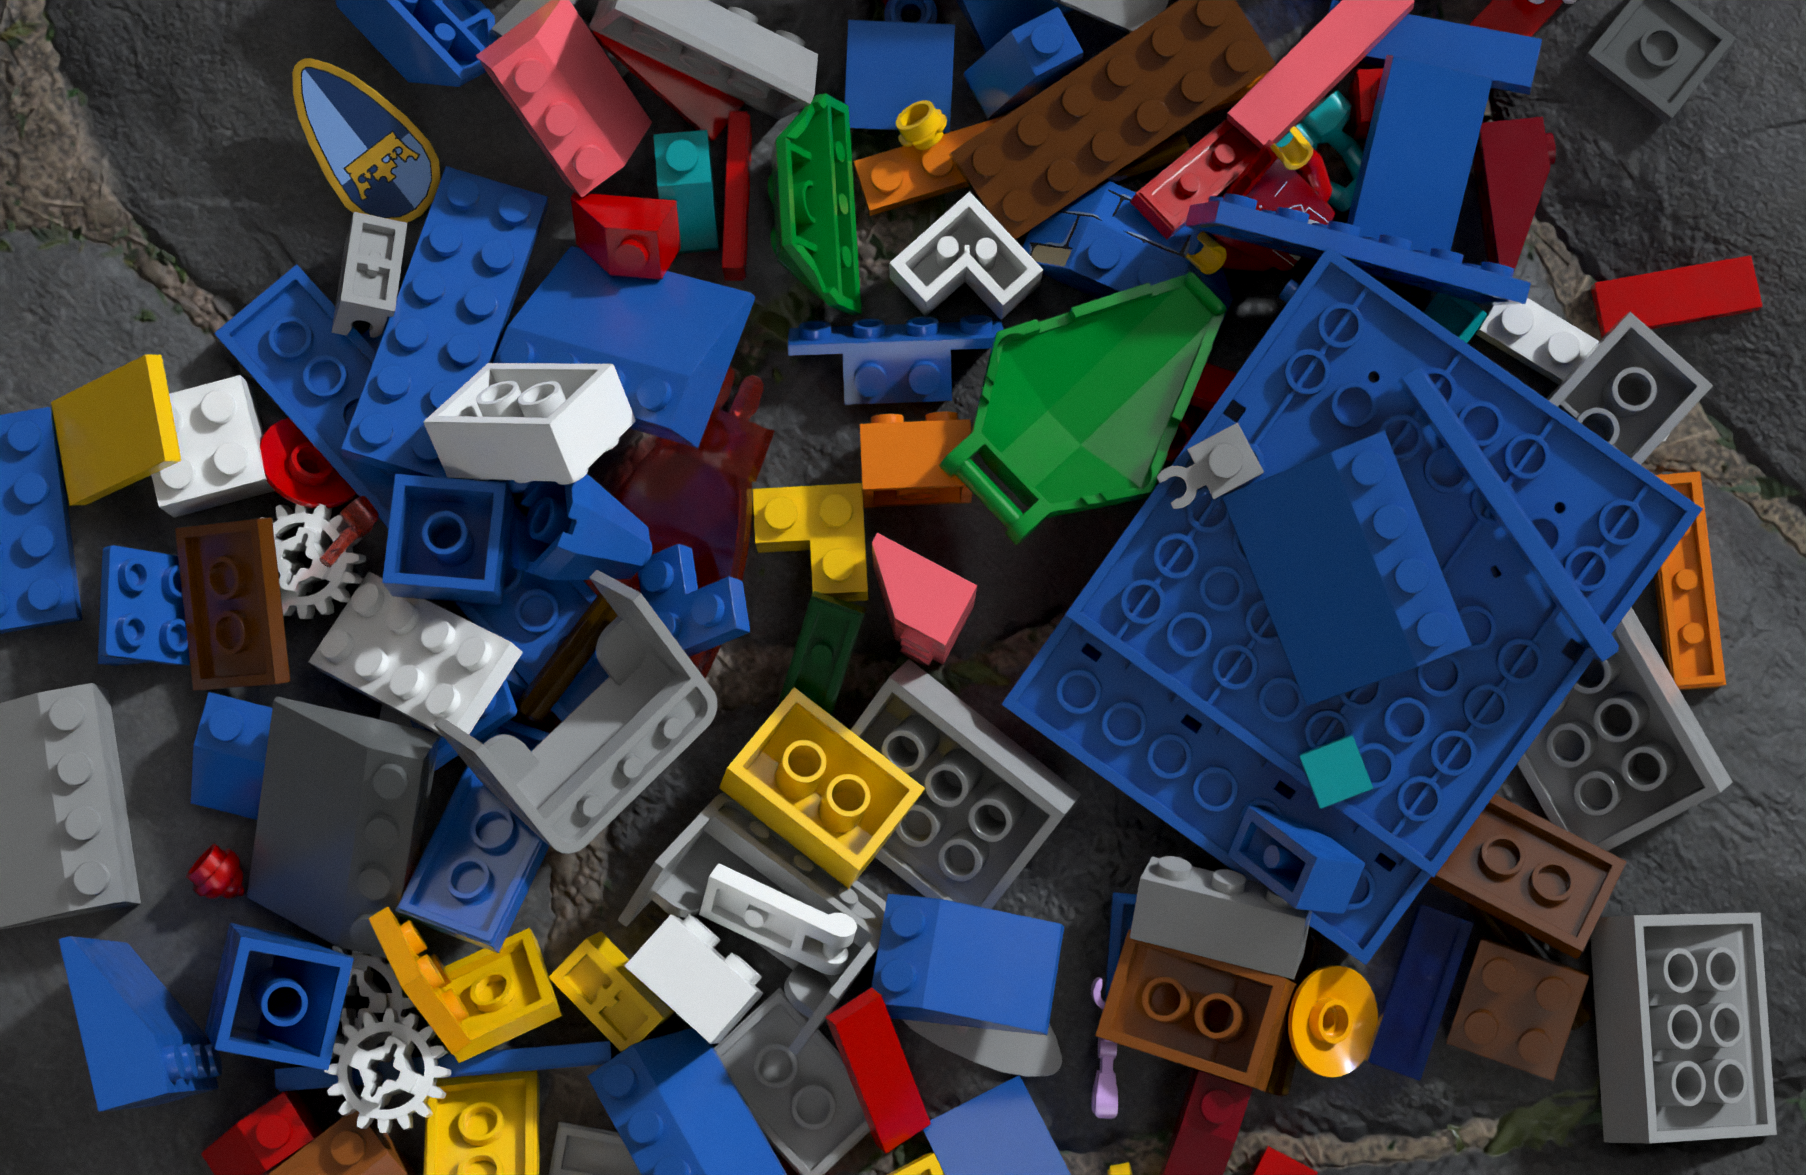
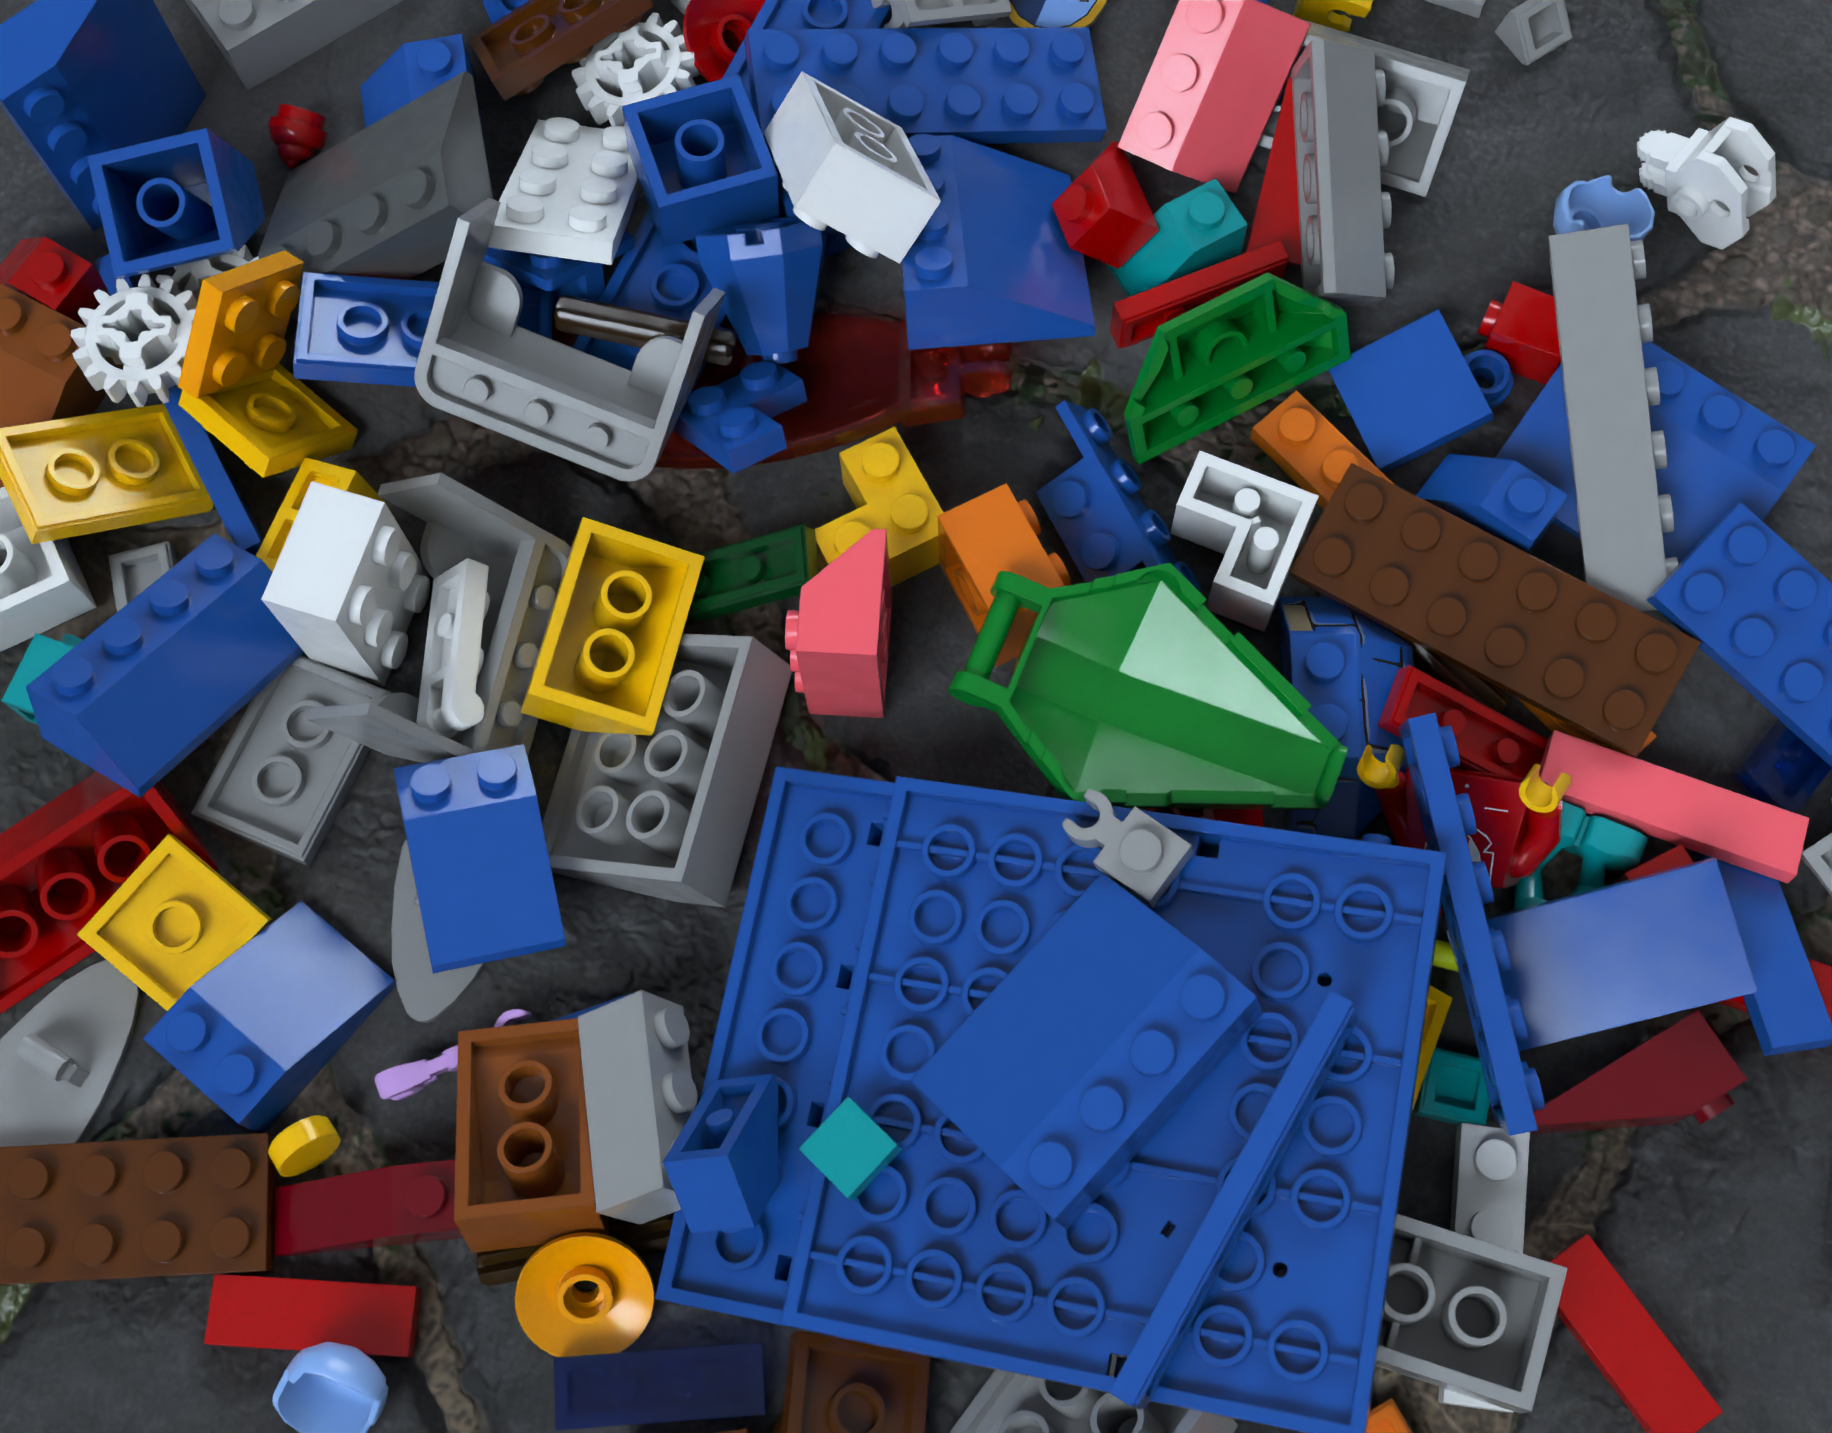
camera: 70 degrees right, 10 degrees down
clear red hand [319,496,379,568] -> none
red tile [825,988,931,1154] -> none
yellow plate [895,100,947,150] -> none

